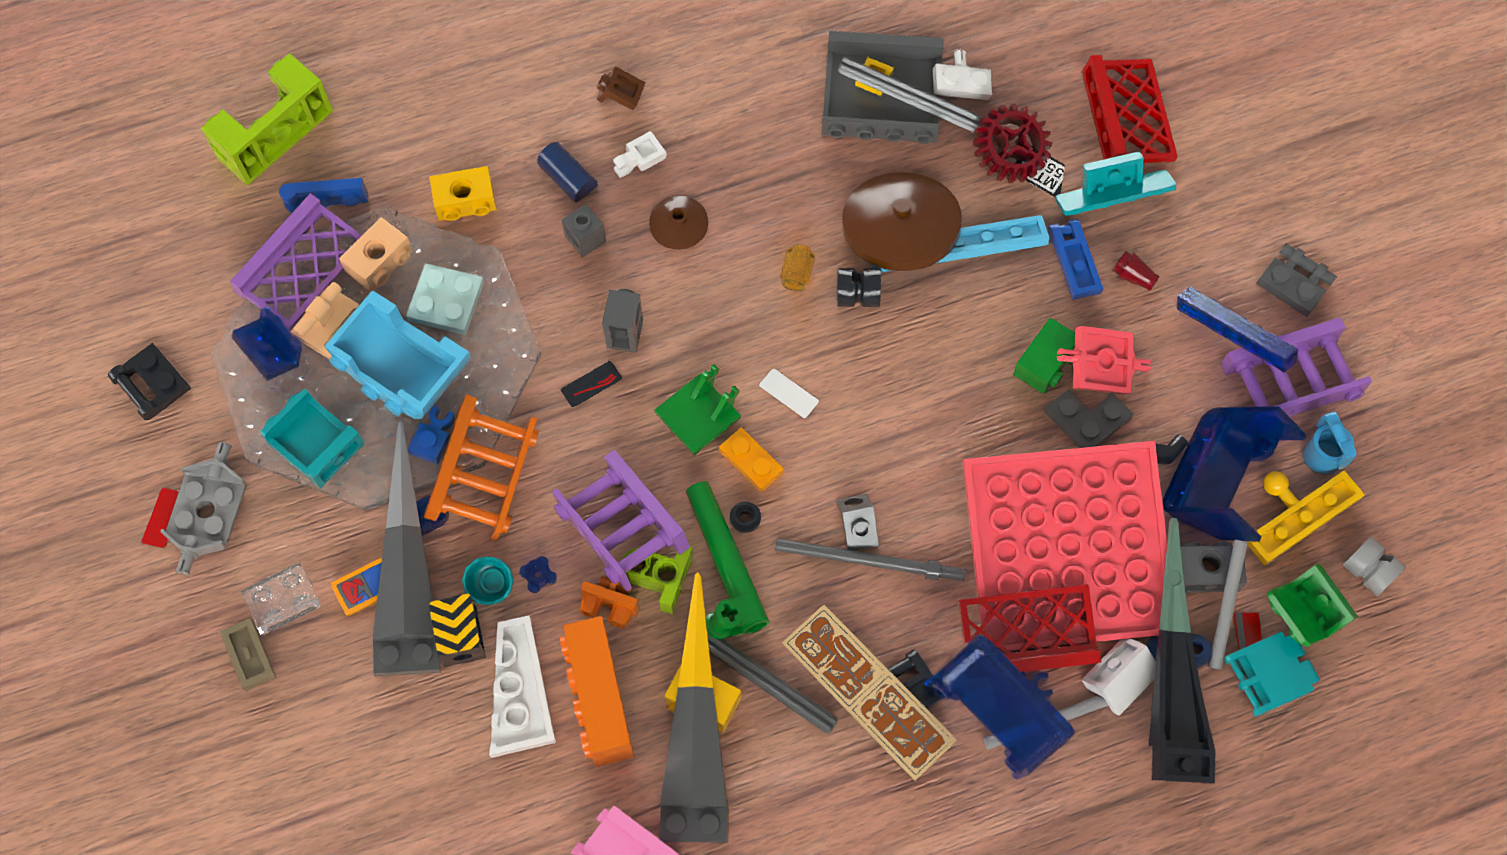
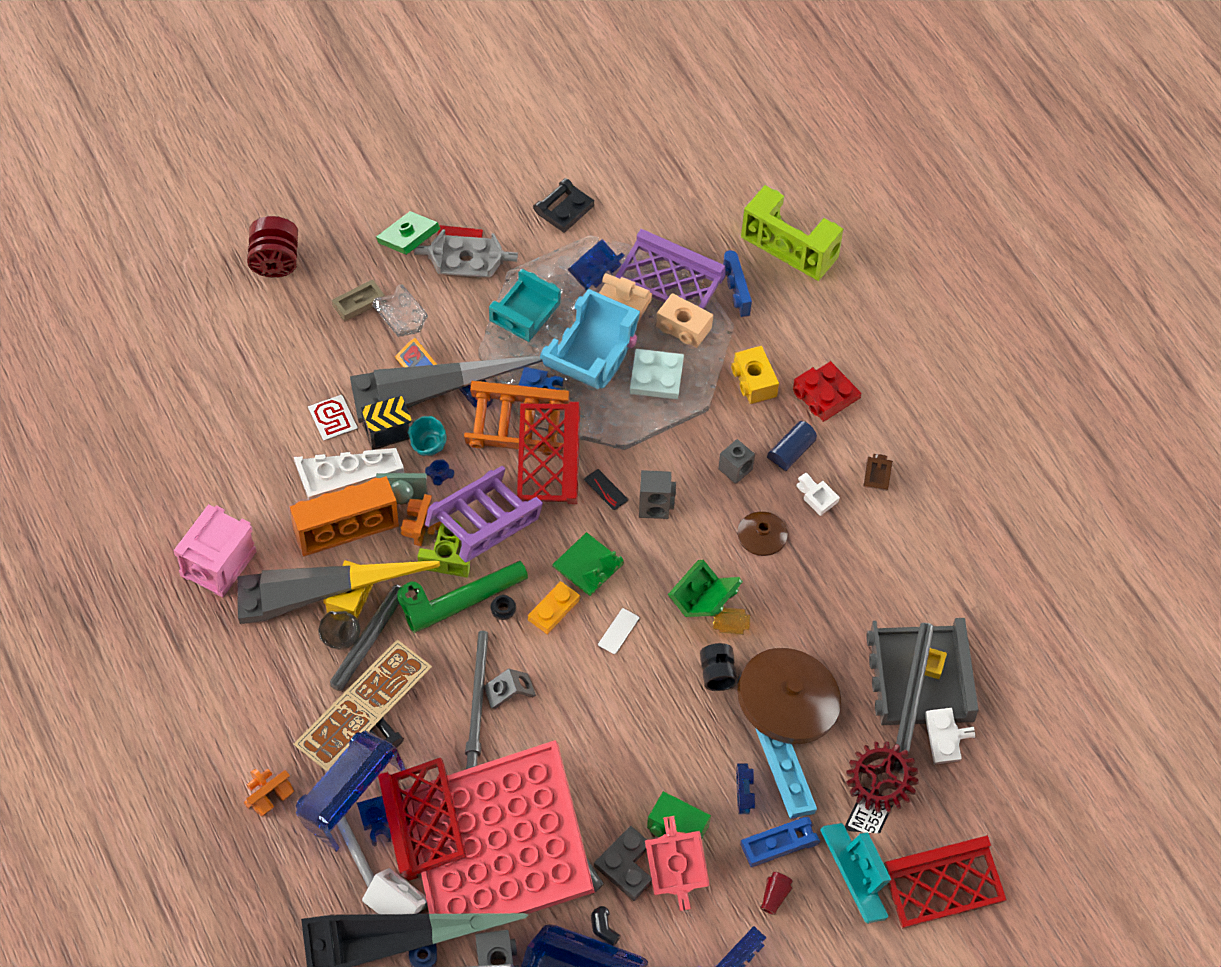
camera: 80 degrees right, 10 degrees down
none -> orange hips [244,769,294,817]
none -> dark red wheel [247,216,299,278]
none -> white sticker [308,395,357,440]
none -> clear smoke hair [318,611,361,650]
none -> plate [376,211,440,255]
none -> sand green tile [376,473,427,505]
none -> red fence [517,402,581,504]
none -> green bracket [668,559,743,617]
none -> clear blue plate [736,763,755,815]
none -> red plate [793,361,862,422]

